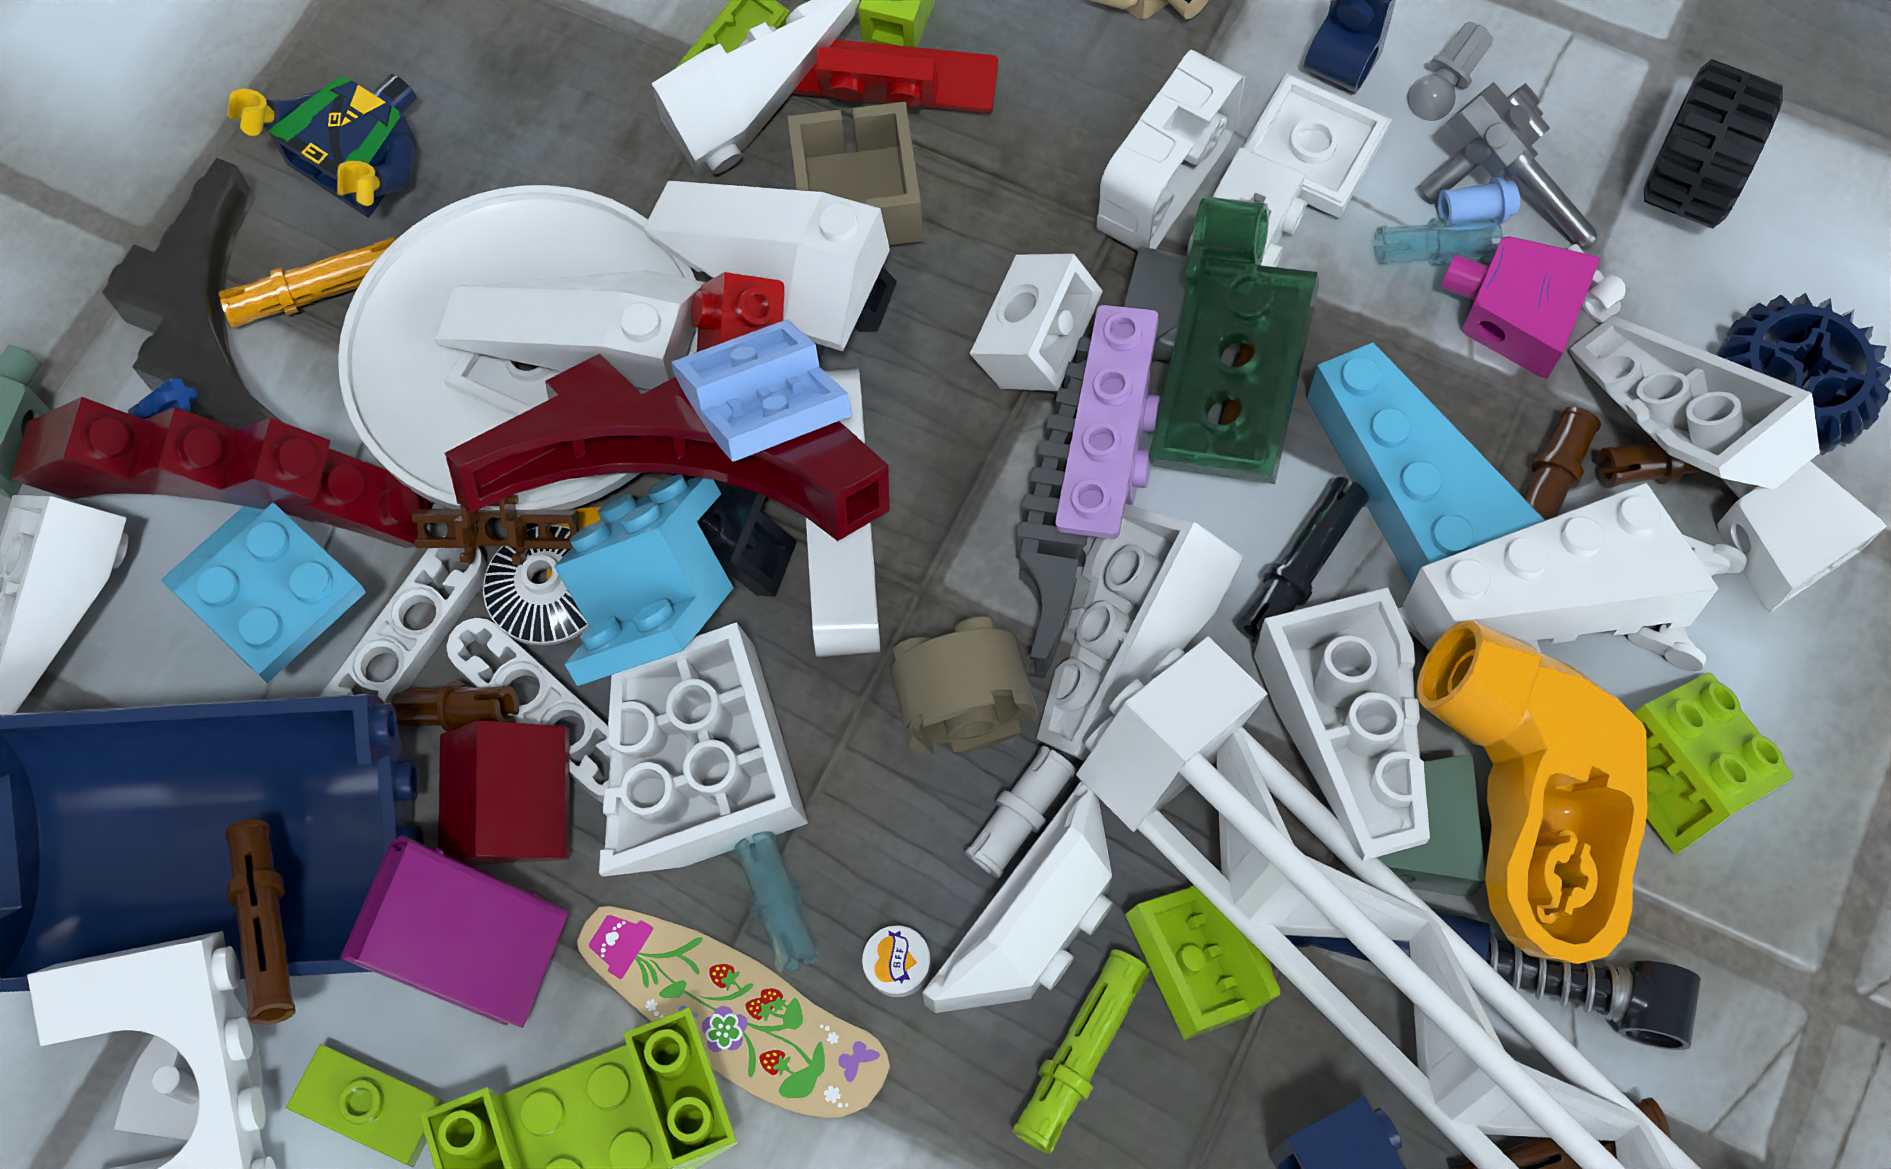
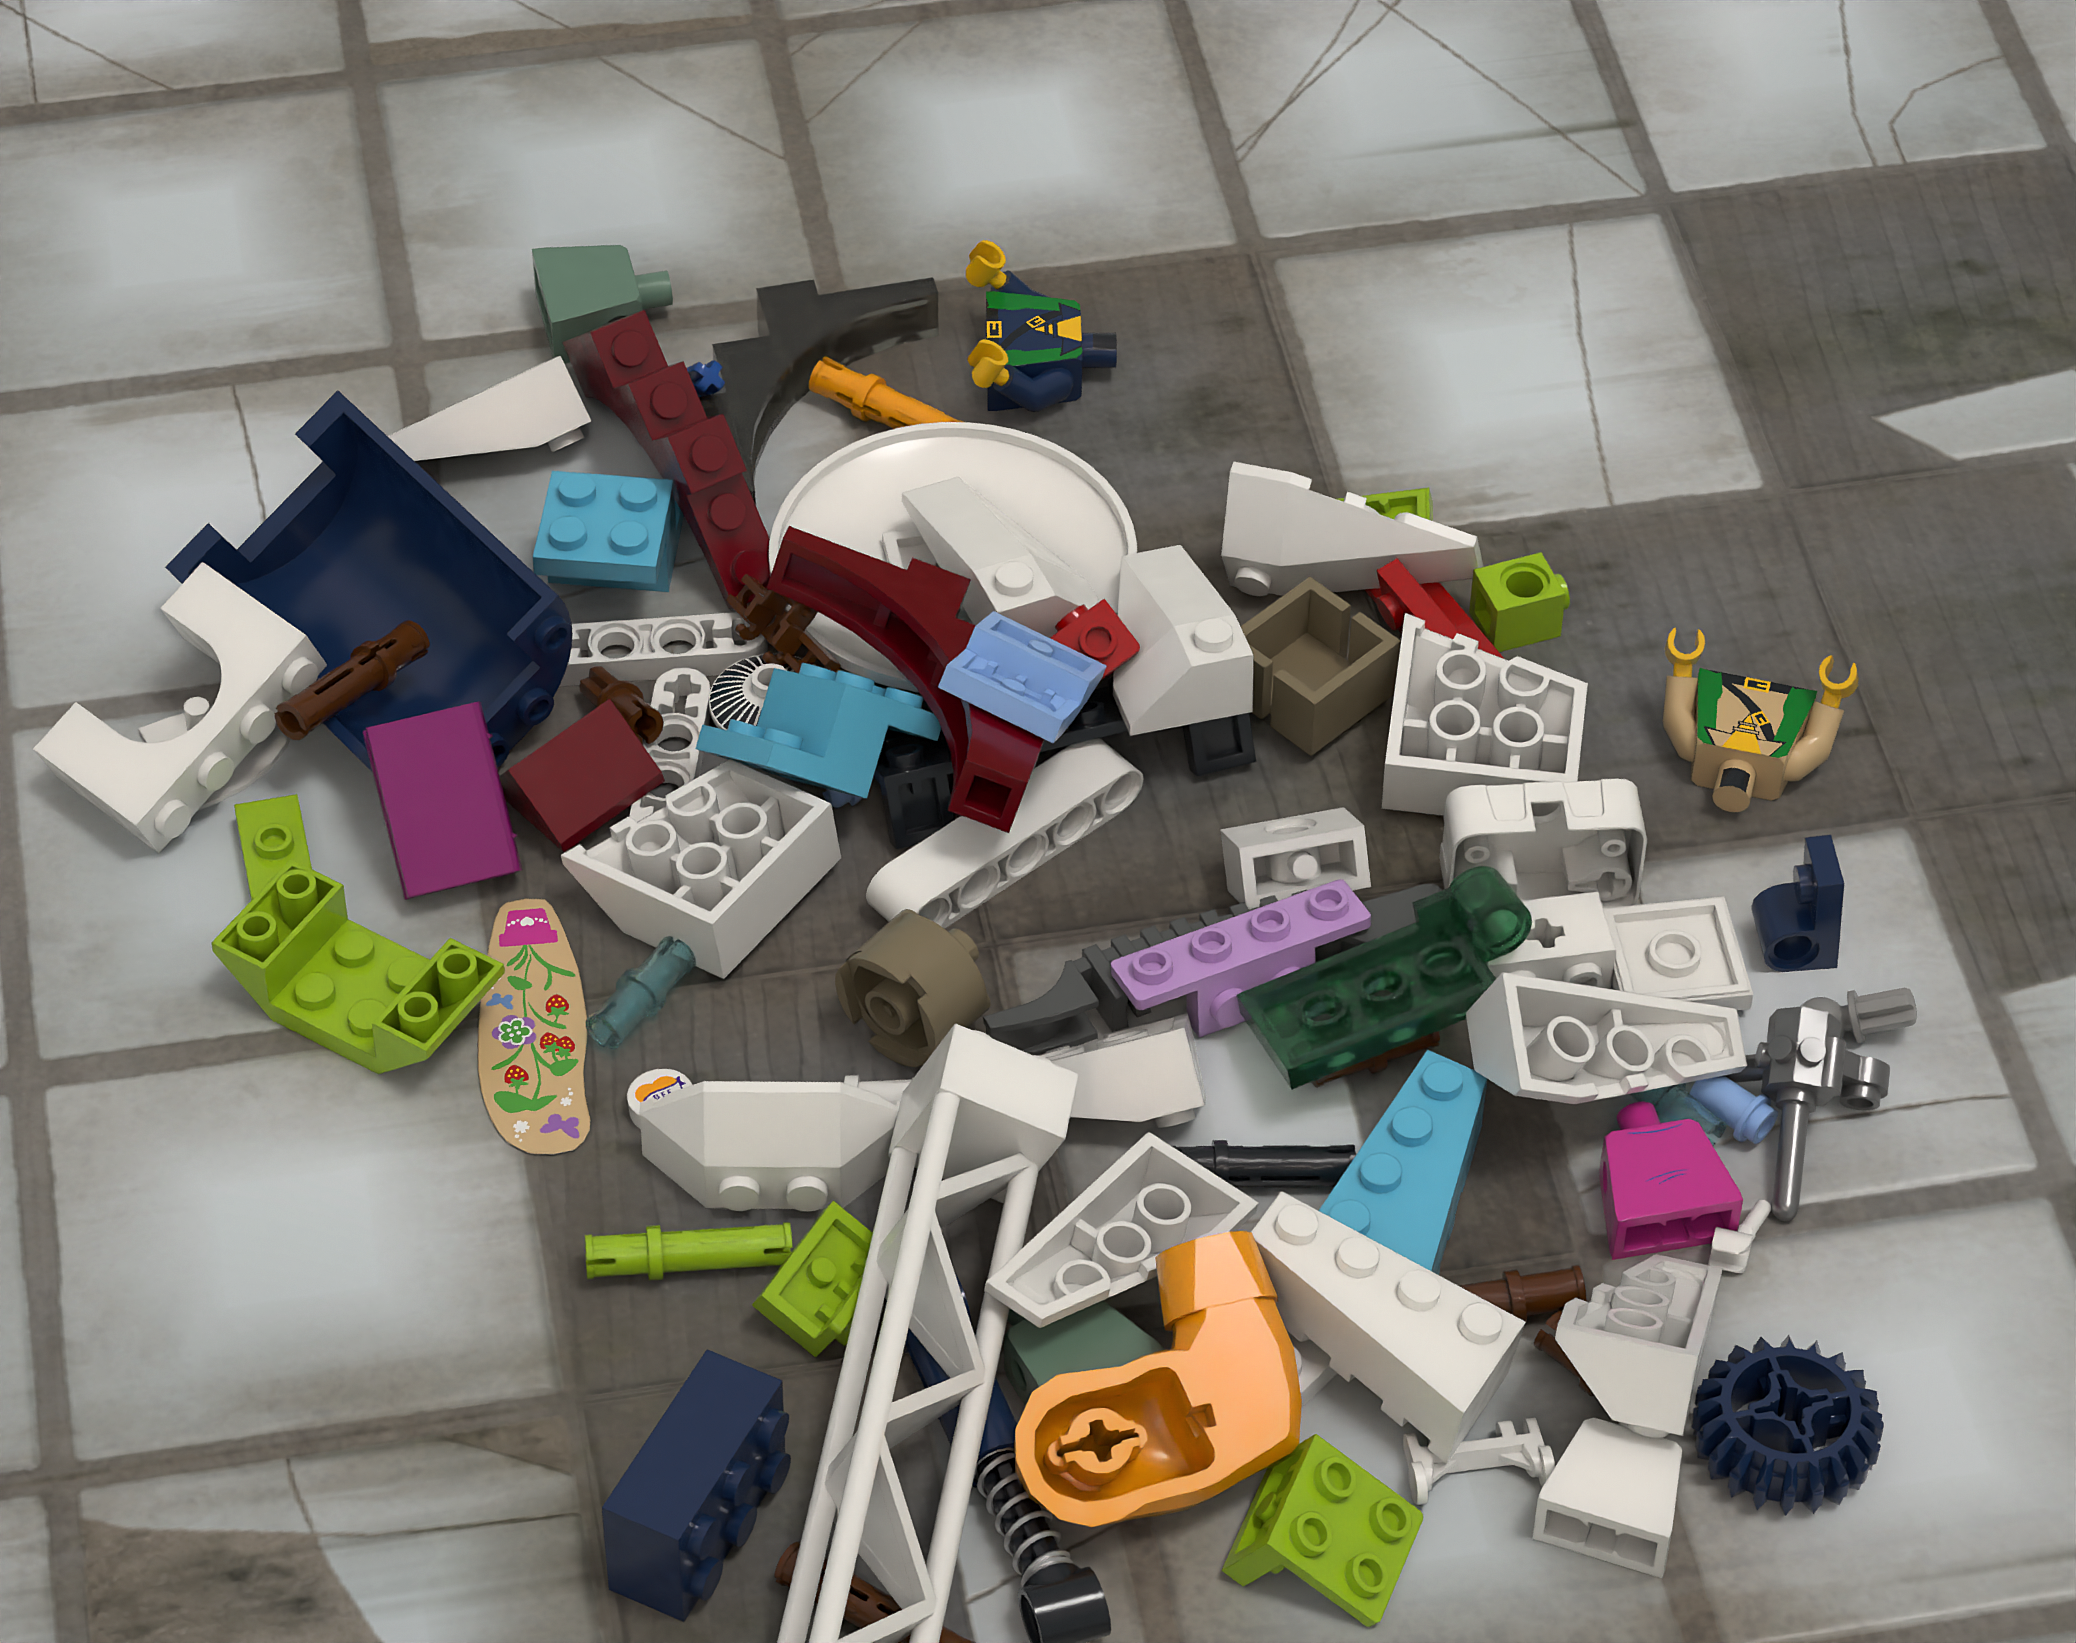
camera: 50 degrees right, 20 degrees down
black tyre [1644,59,1783,229] -> none
none -> white wedge [1381,613,1588,817]
none -> white wedge [1466,972,1747,1104]

